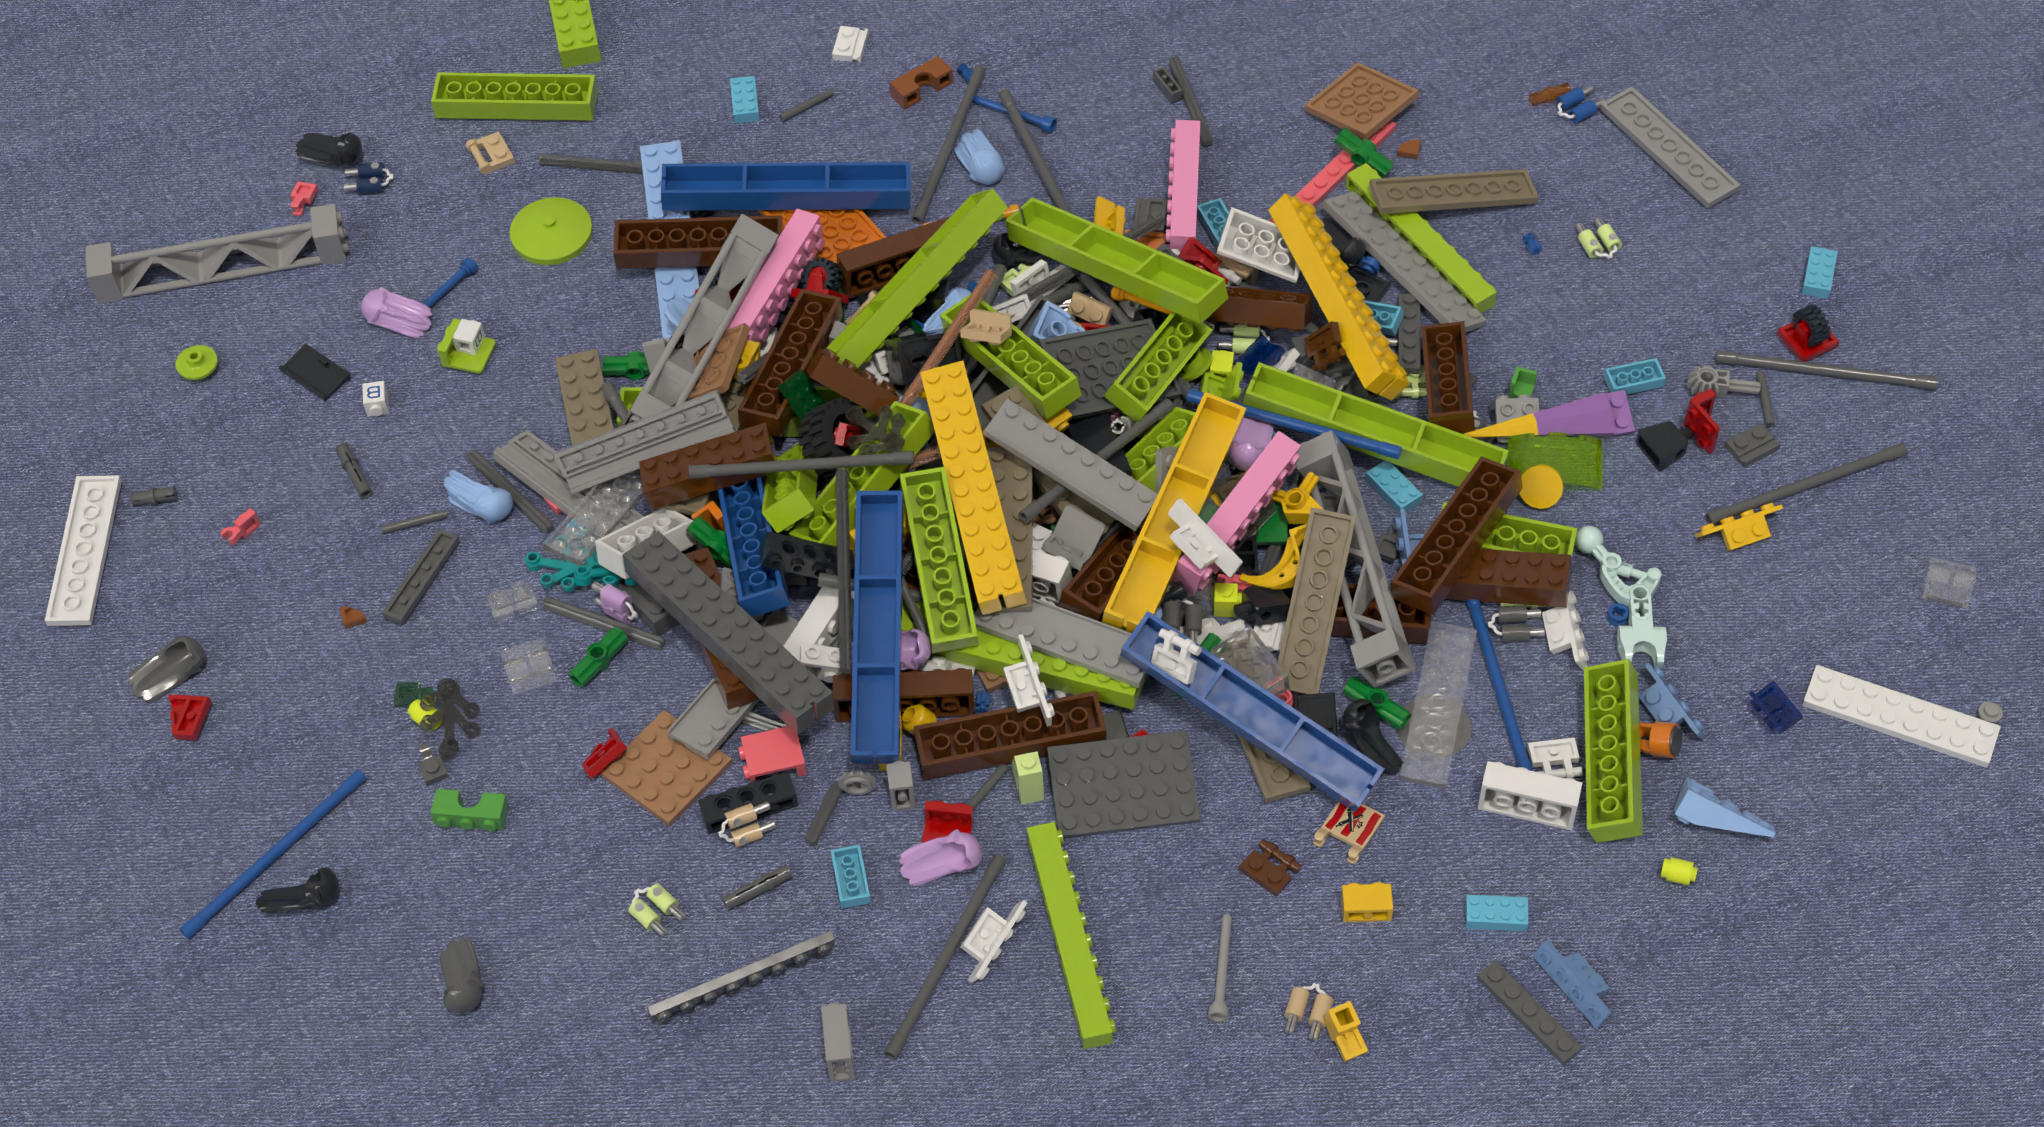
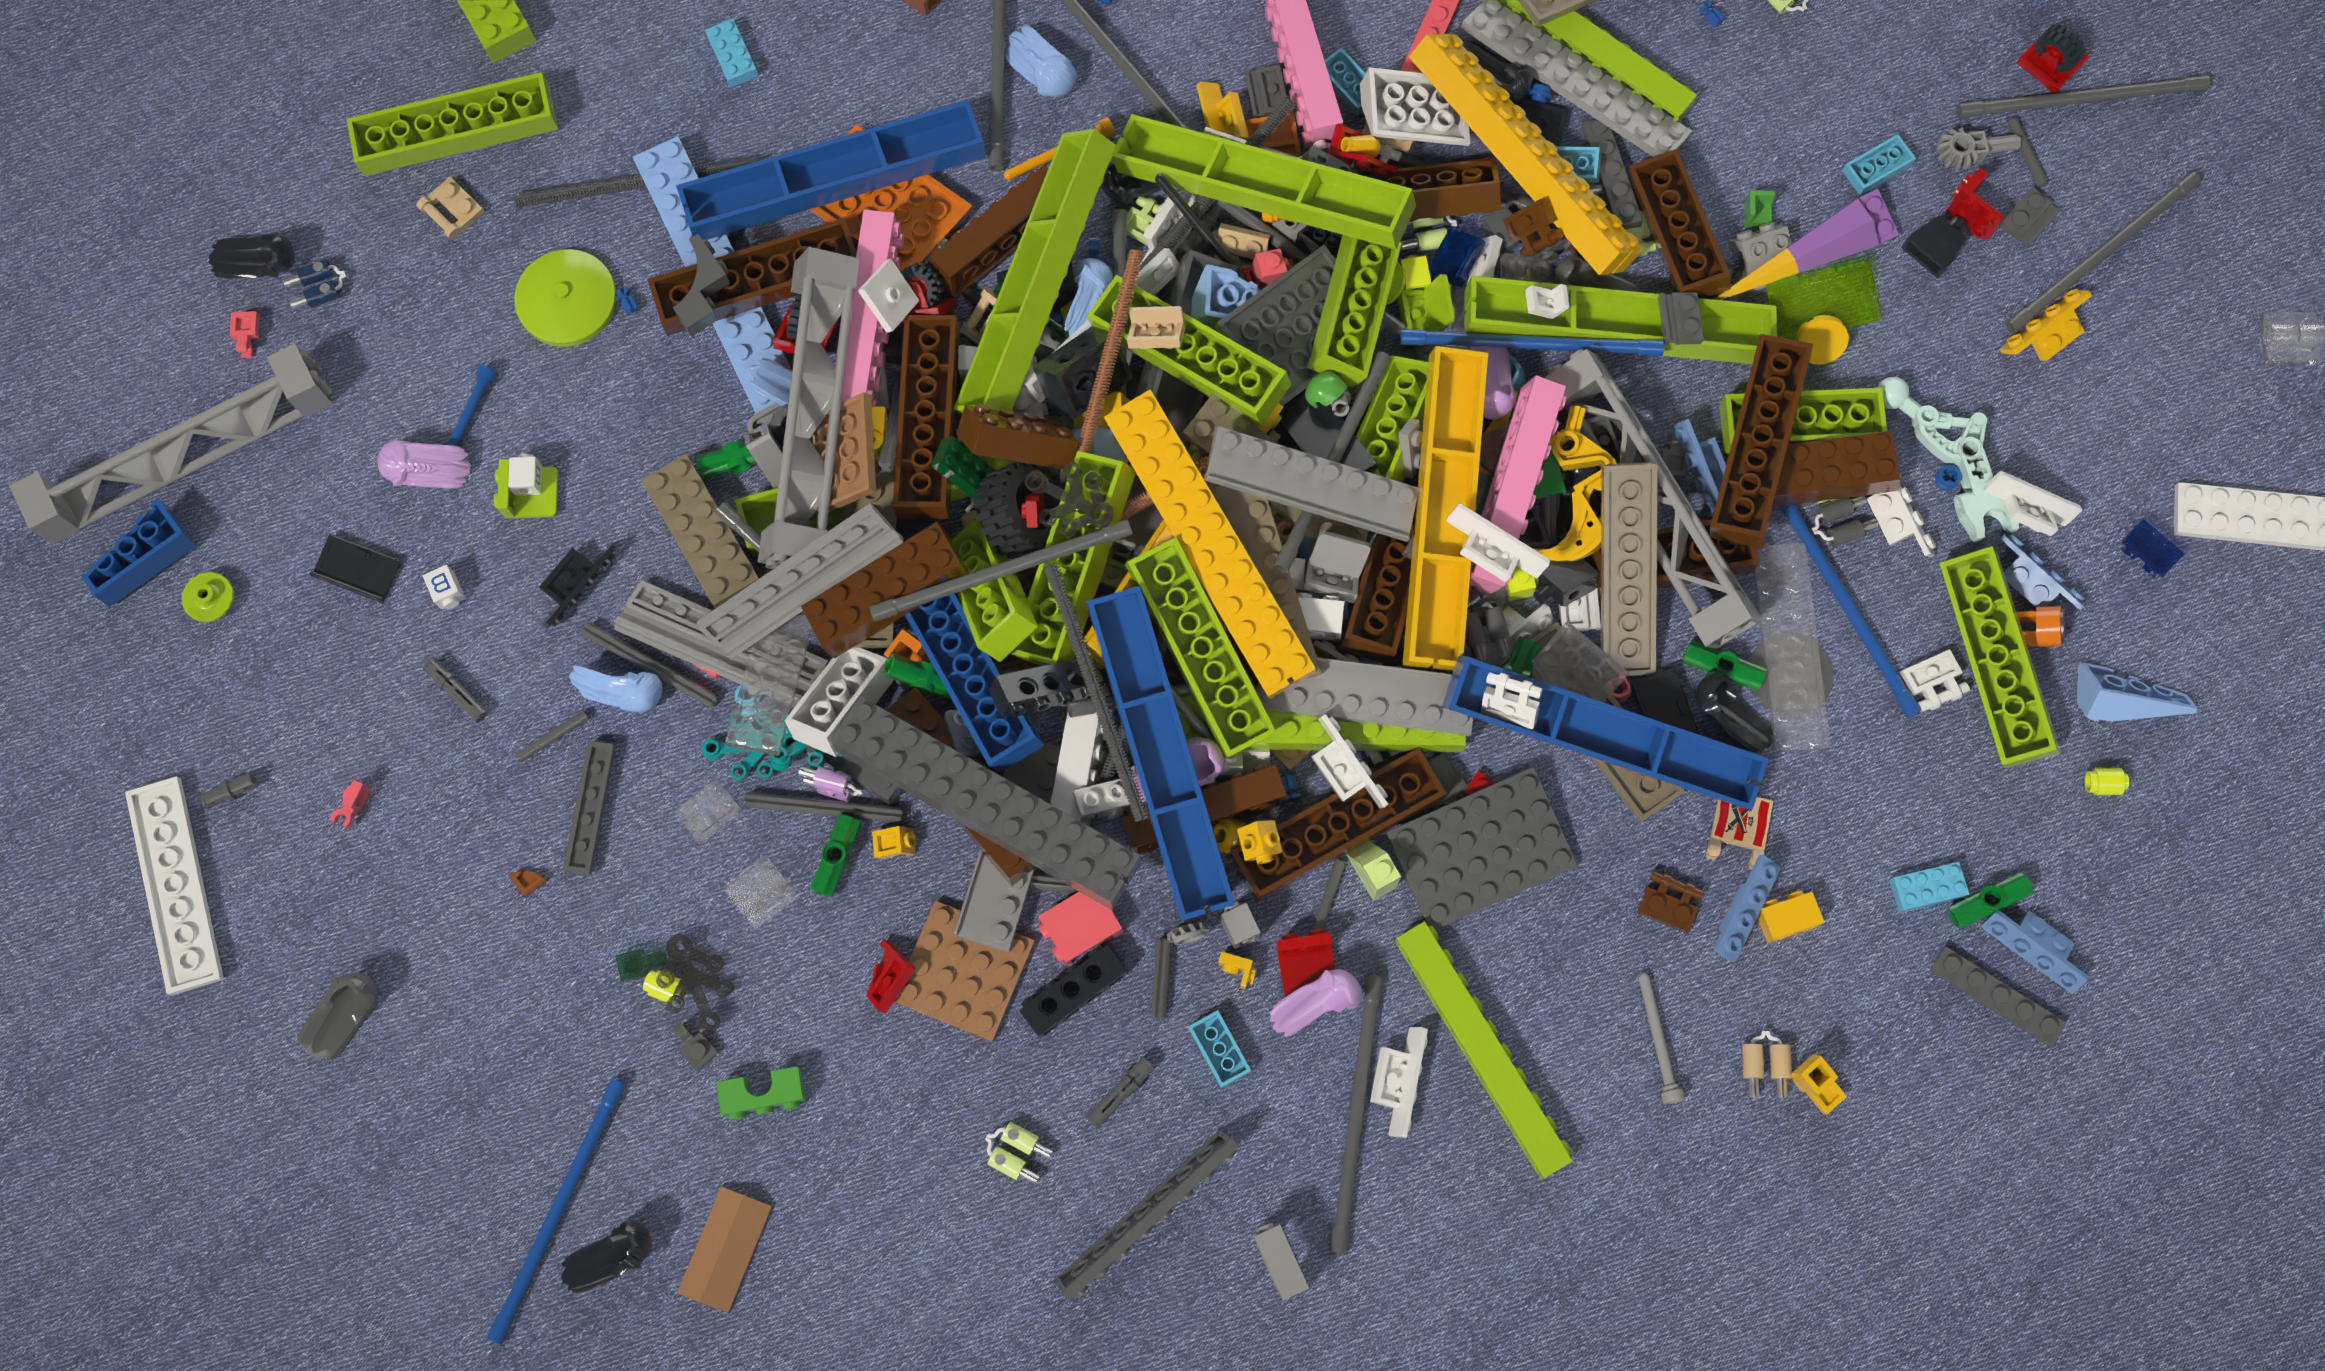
camera: 15 degrees left, 20 degrees up
red wing [168,694,212,740] -> none
dark grey hair [440,937,485,1013] -> none
tan piece [718,802,776,848] -> none
dark grey piece [779,88,834,122] -> none
medium azure piece [1365,461,1423,513] -> none
white brick [1478,761,1583,831] -> none
none -> blue wedge [82,497,196,608]
none -> black bracket [538,544,616,628]
none -> blue piece [615,287,639,315]
none -> dark grey arch [673,234,730,337]
none -> medium nougat slope [677,1186,773,1313]
none -> white plate [858,259,919,333]
none -> yellow bracket [872,826,917,859]
none -> black piece [1155,174,1243,270]
none -> yellow bracket [1218,952,1257,990]
none -> yellow brick [1237,820,1283,864]
none -> coral brick [1251,249,1289,290]
none -> bright green hair [1305,371,1347,408]
none -> yellow cone [1341,135,1380,158]
none -> white bracket [1525,284,1569,319]
none -> dark grey plate [1658,293,1704,345]
none -> medium blue bracket [1714,855,1781,962]
none -> green piece [1948,872,2034,930]
none -> white bracket [1984,471,2082,536]

